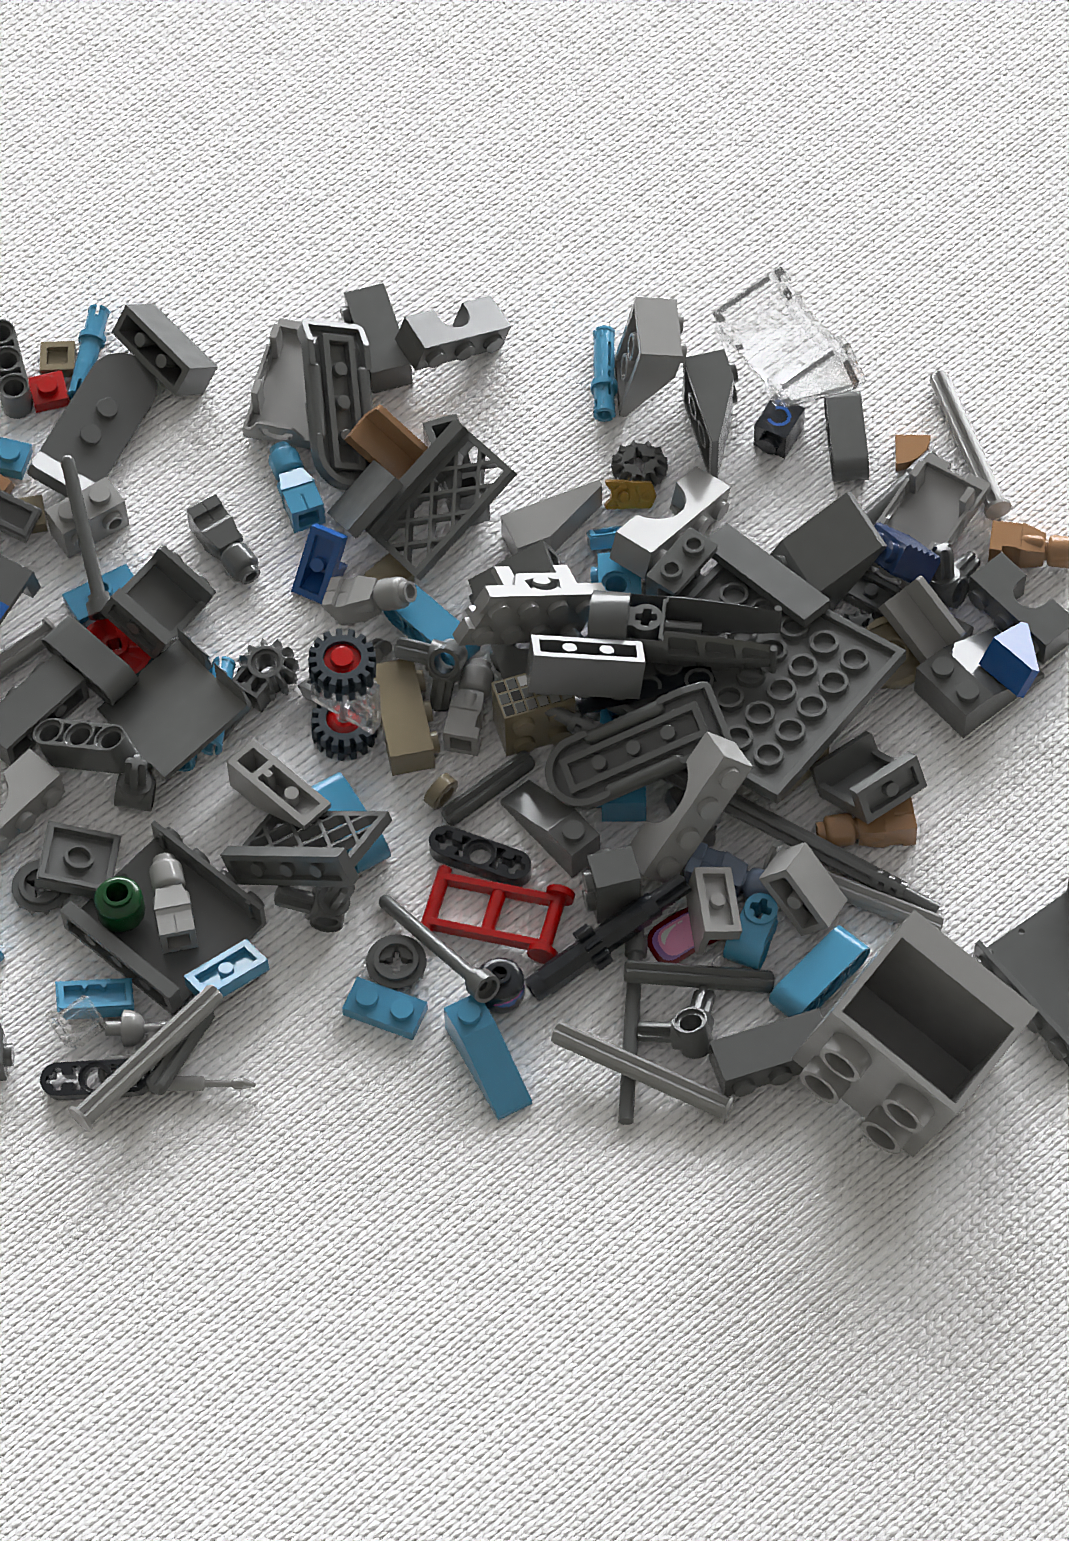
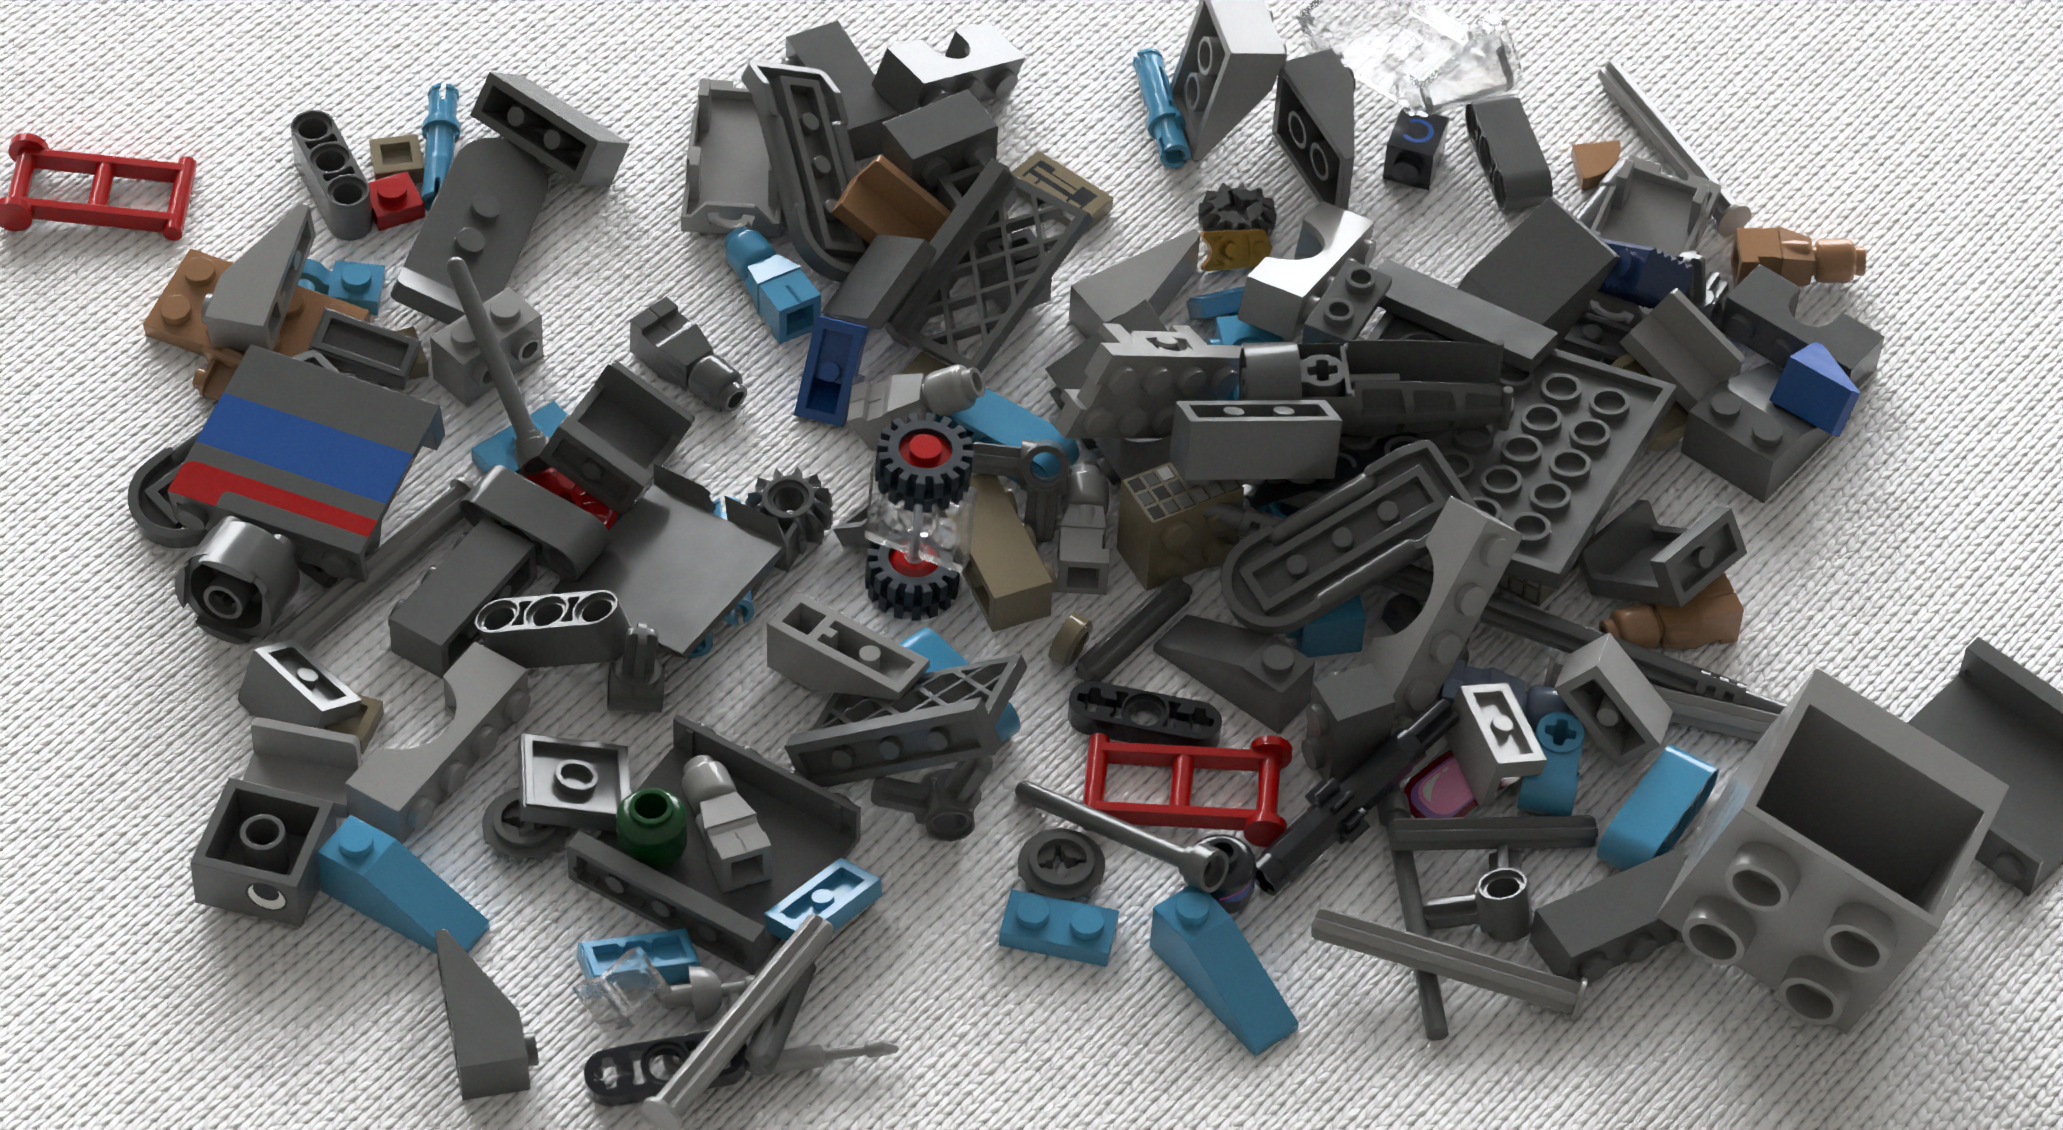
camera: 15 degrees left, 10 degrees down
none -> dark grey brick [882,89,998,199]
none -> dark tan tile [1011,150,1114,233]

